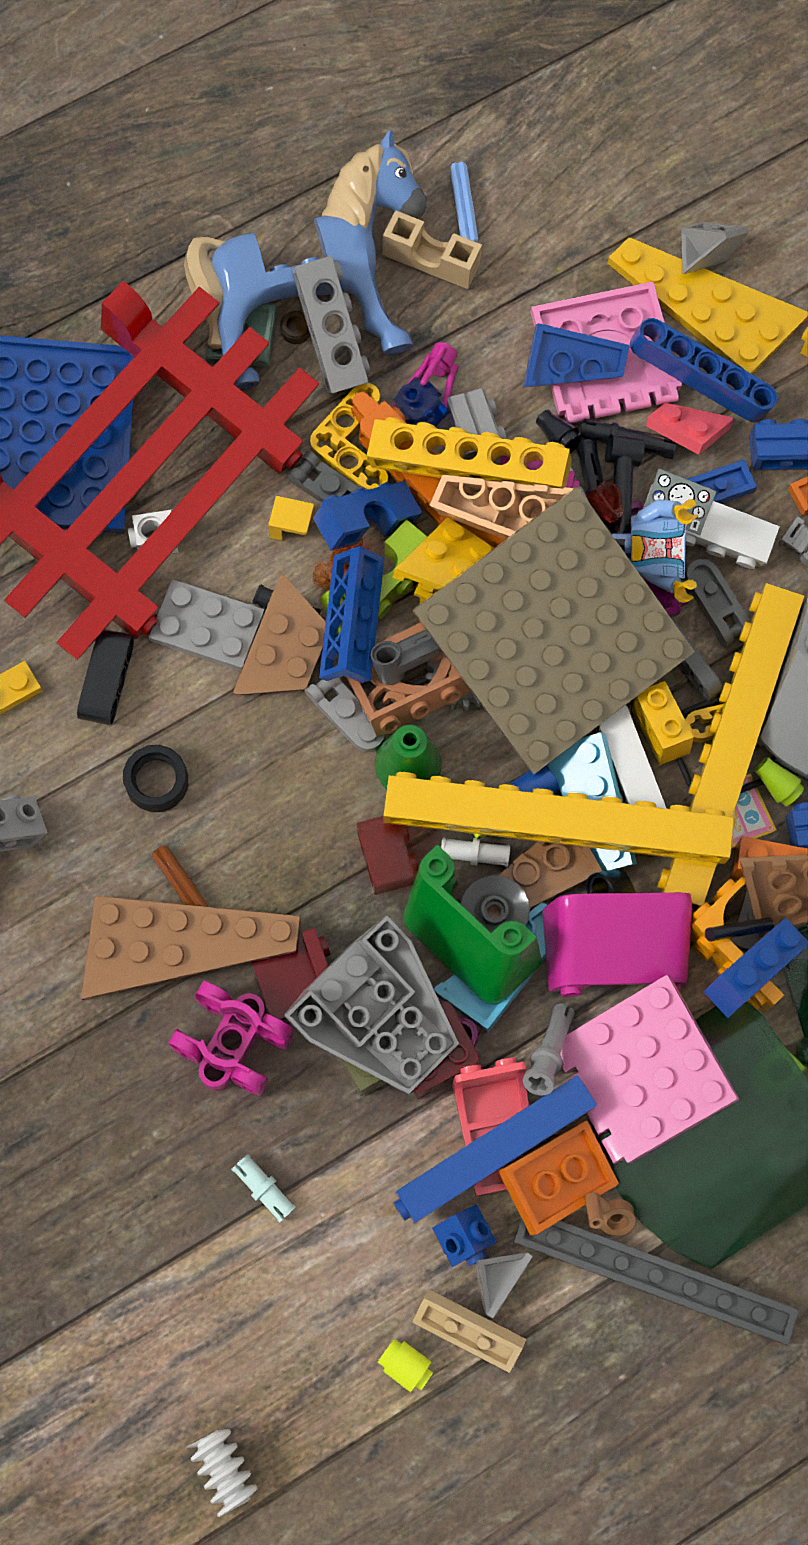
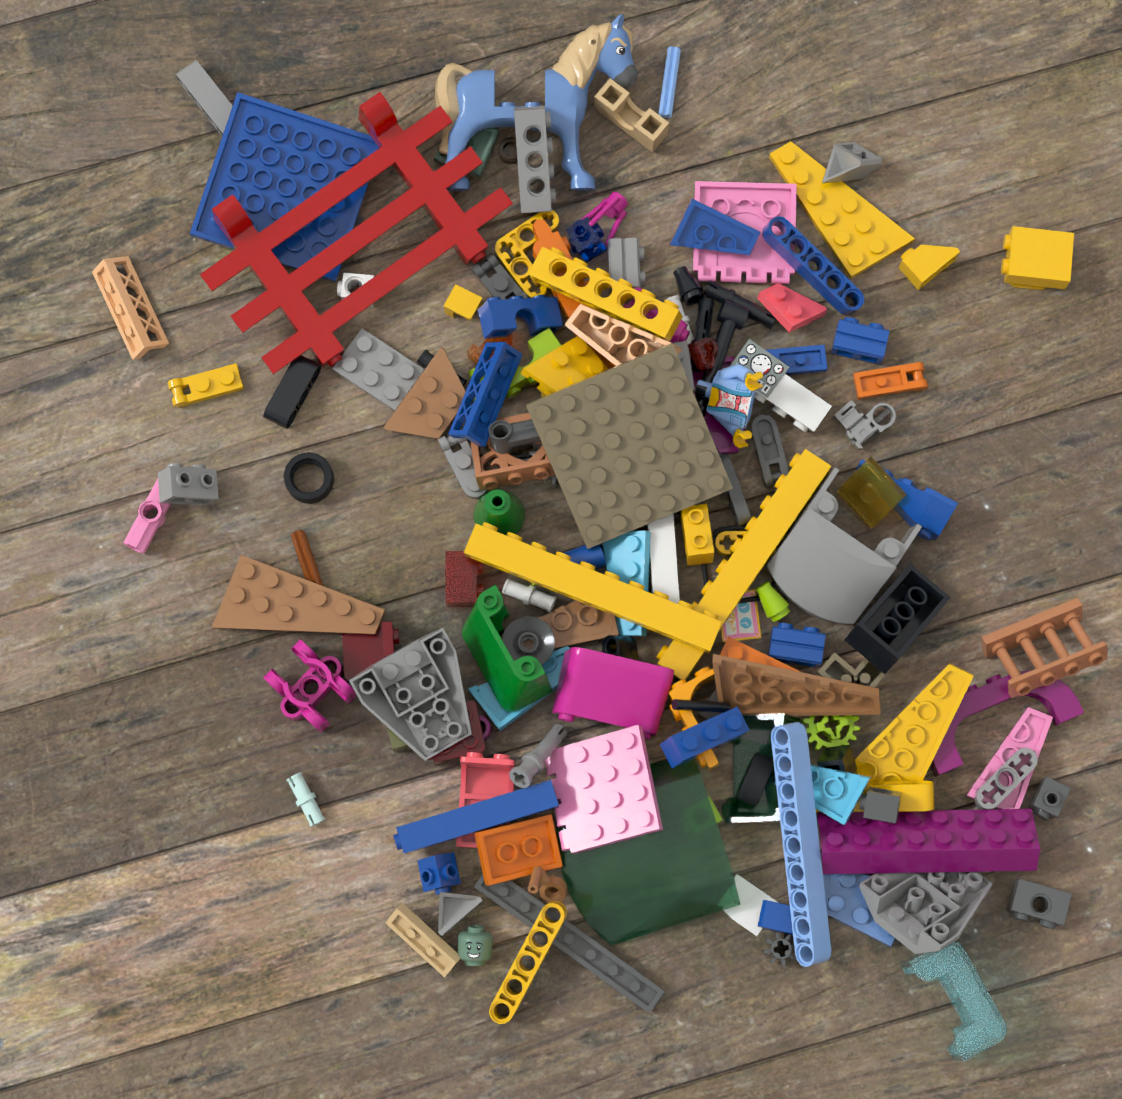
camera: 20 degrees right, 5 degrees up
white piece [185,1429,258,1517] -> none
neon yellow brick [377,1338,433,1392] -> none
none -> sand green head [457,925,493,966]
none -> yellow beam [489,900,567,1024]

